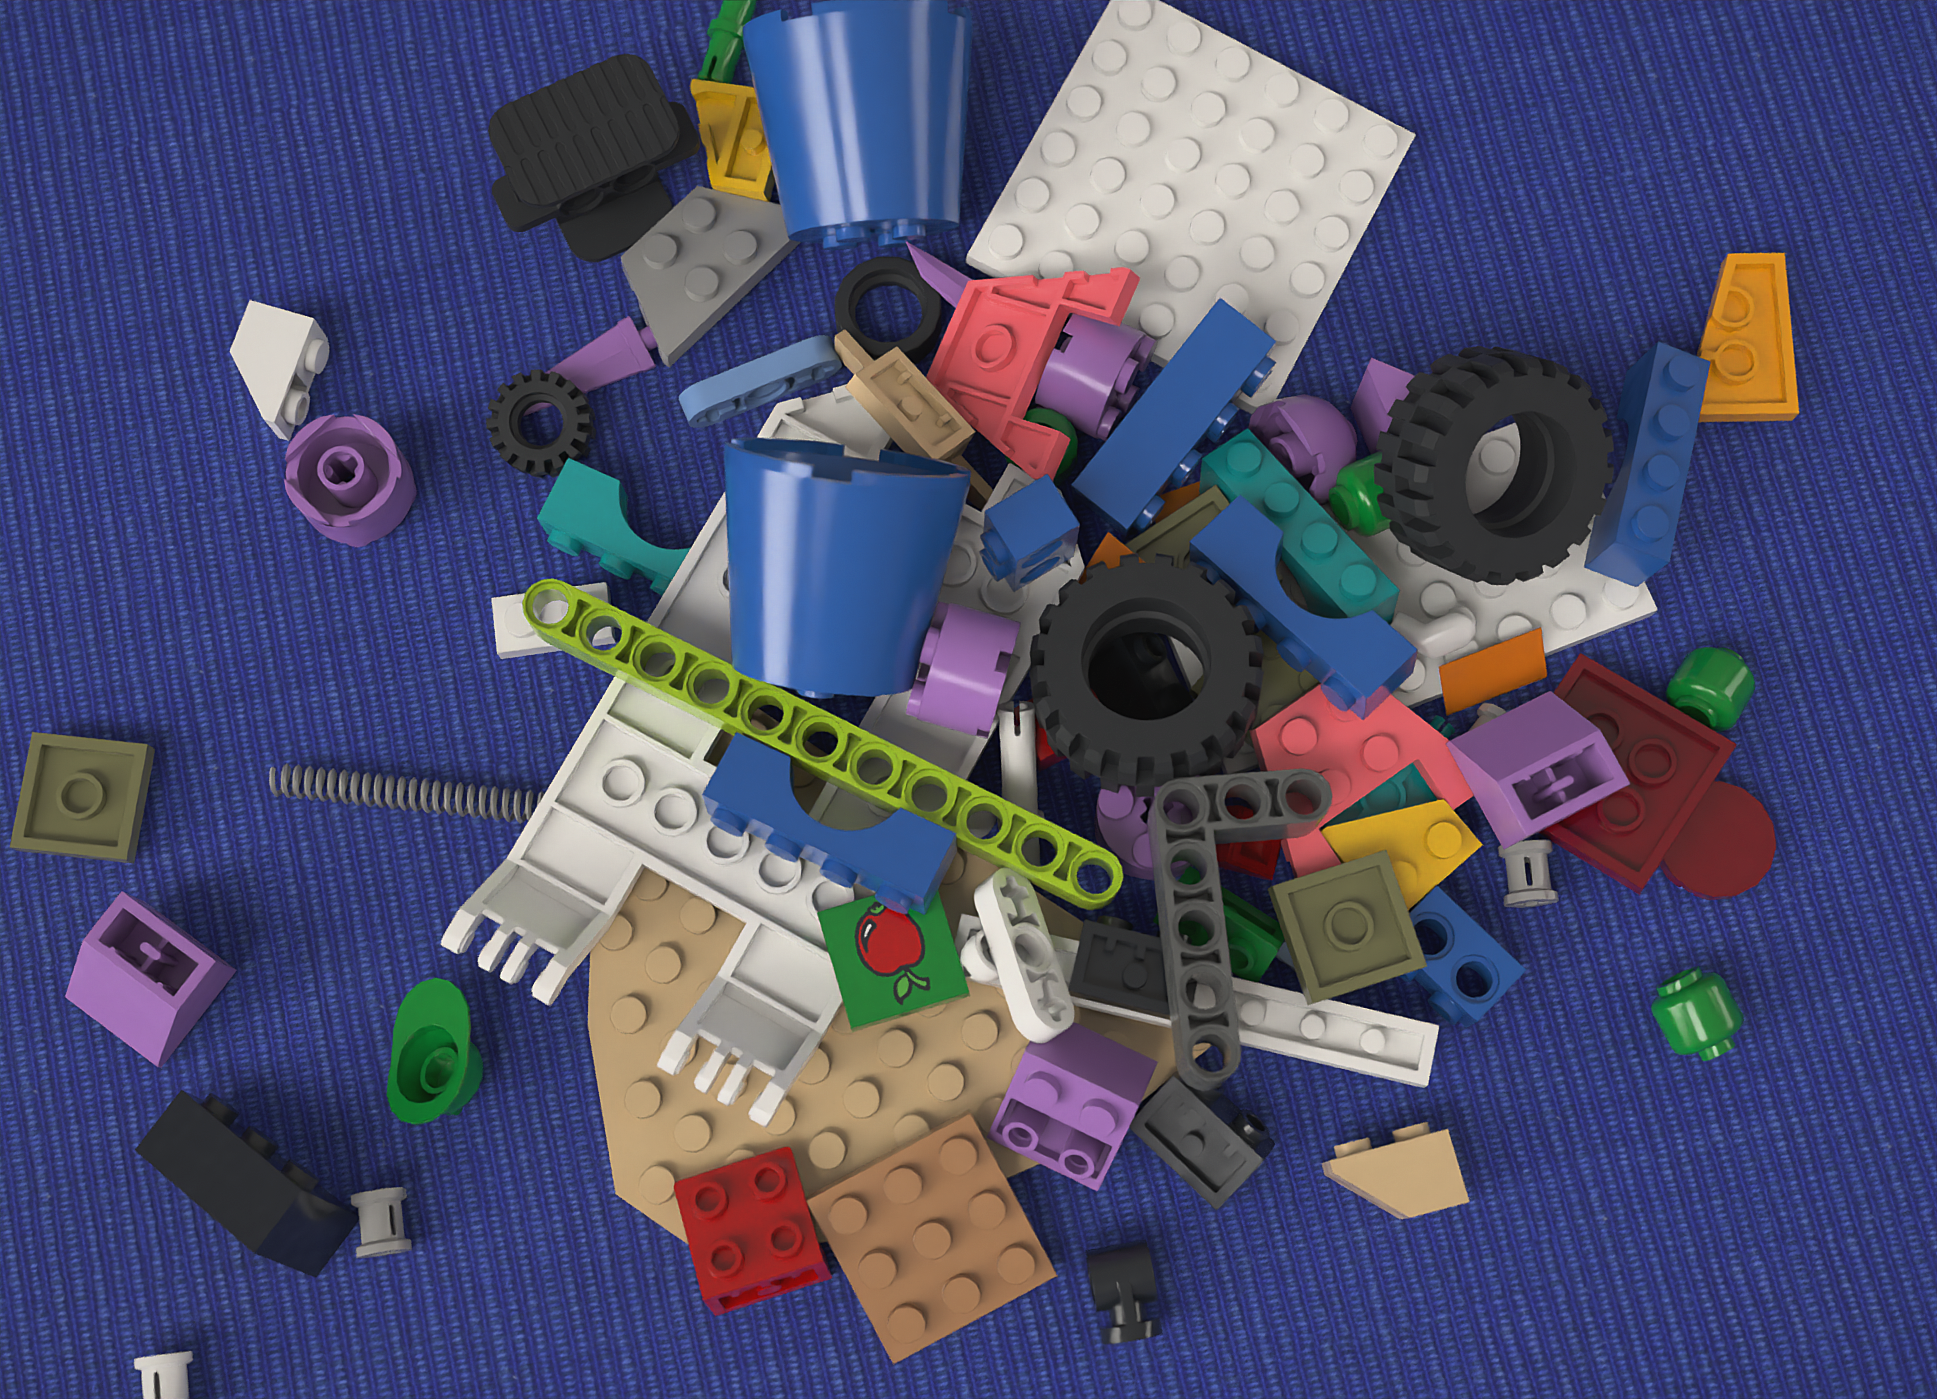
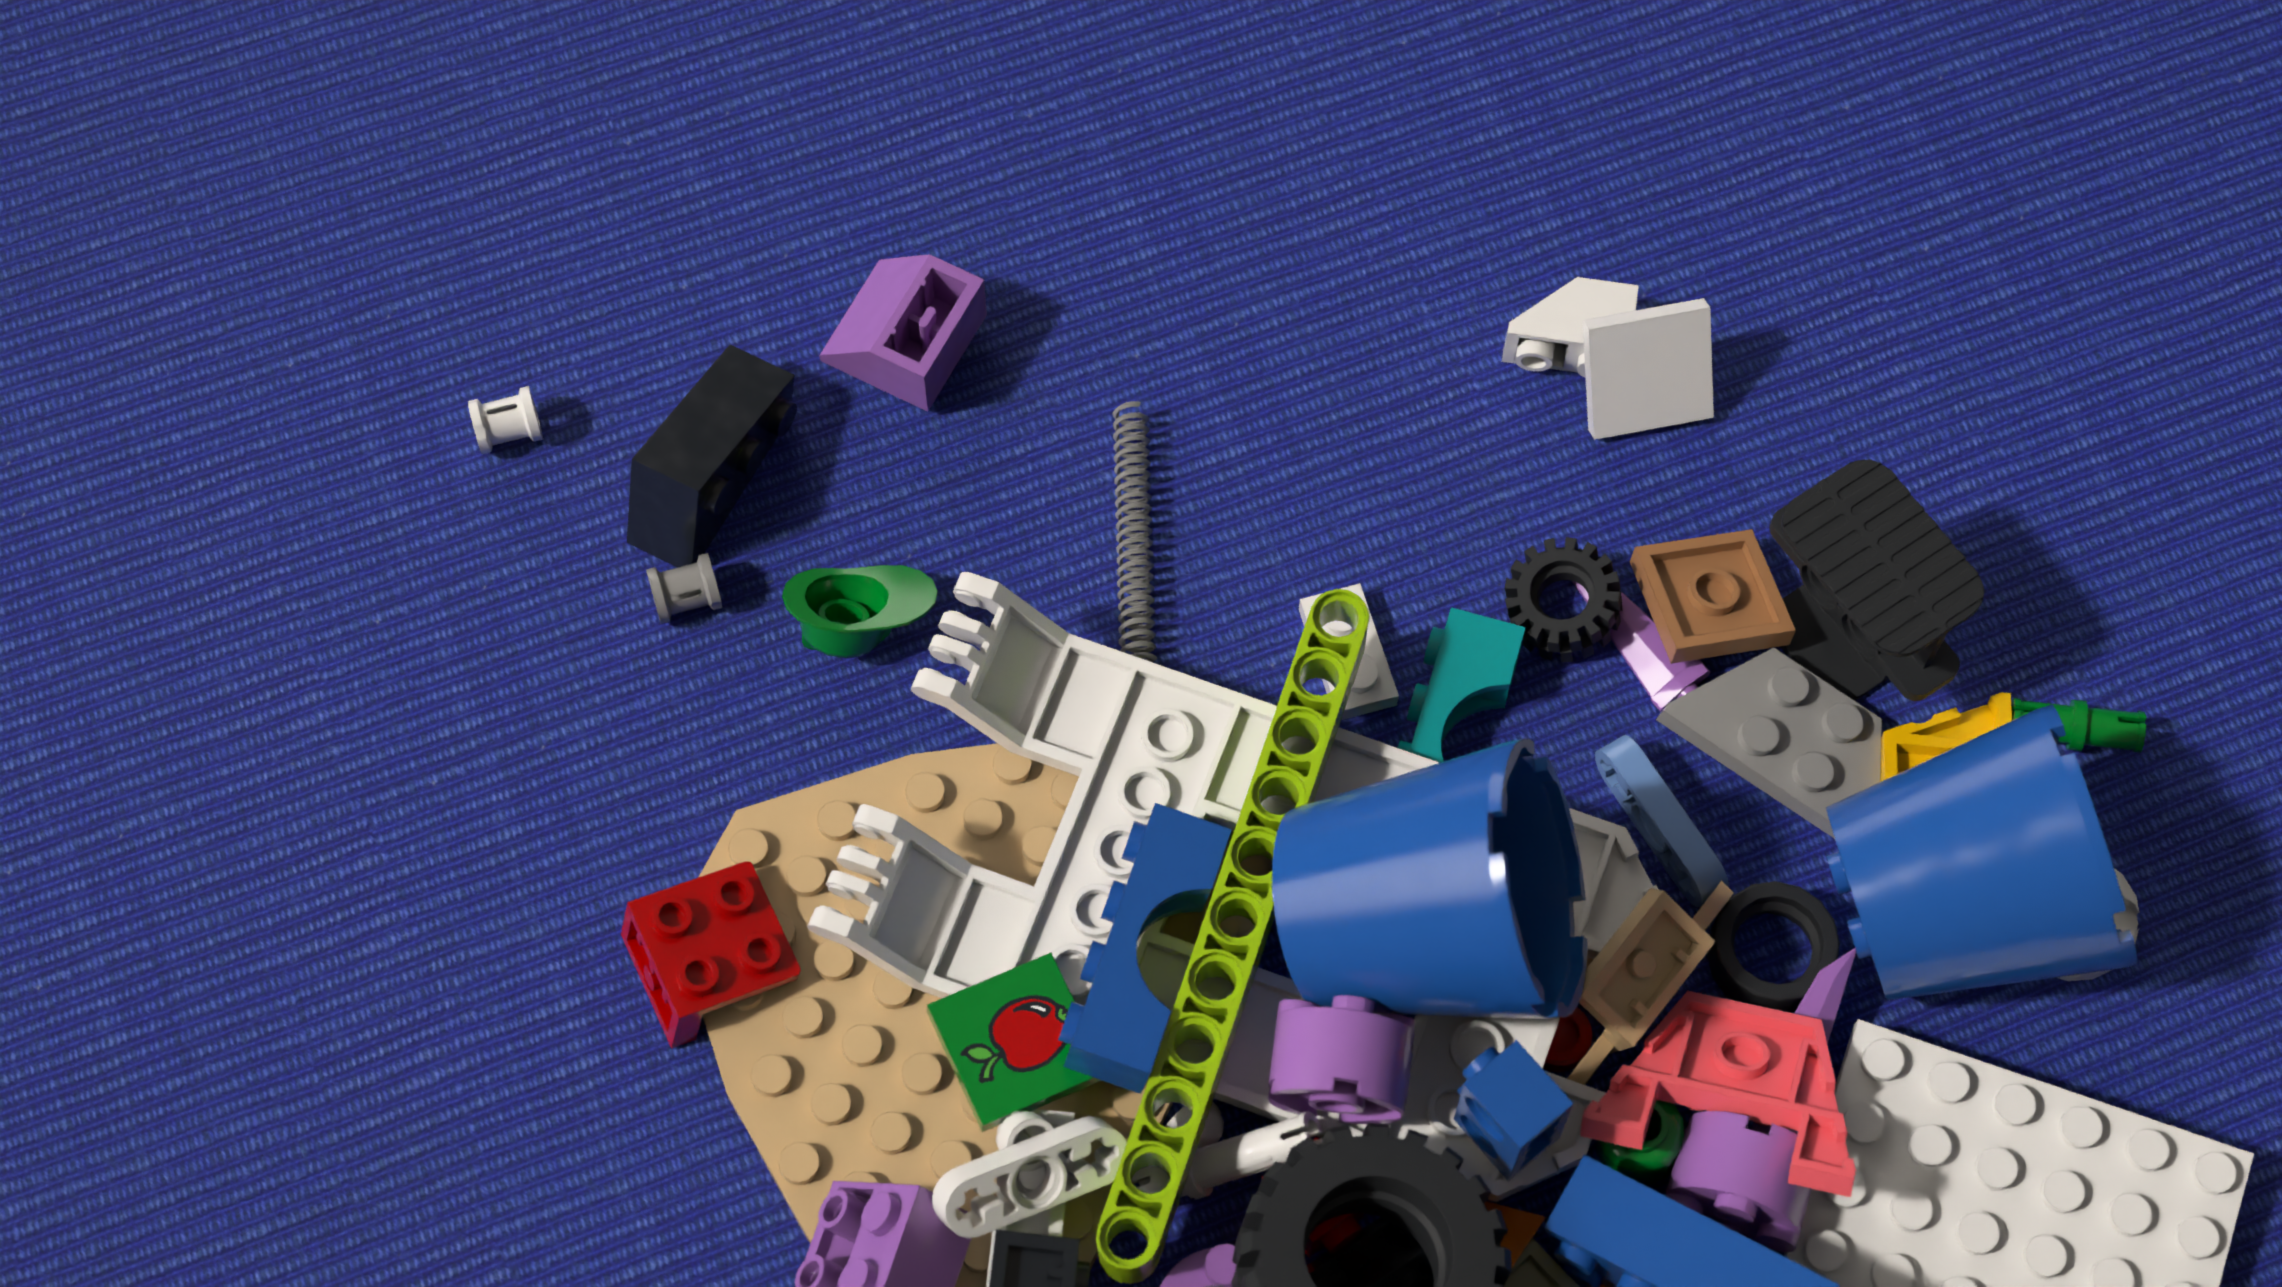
camera: 80 degrees right, 10 degrees down
olive plate [10,732,155,864] -> none
medium lavender brick [284,414,417,547] -> none
medium nougat plate [806,1109,1057,1364] -> none
none -> white tile [1583,298,1714,440]
none -> medium nougat plate [1630,529,1796,664]

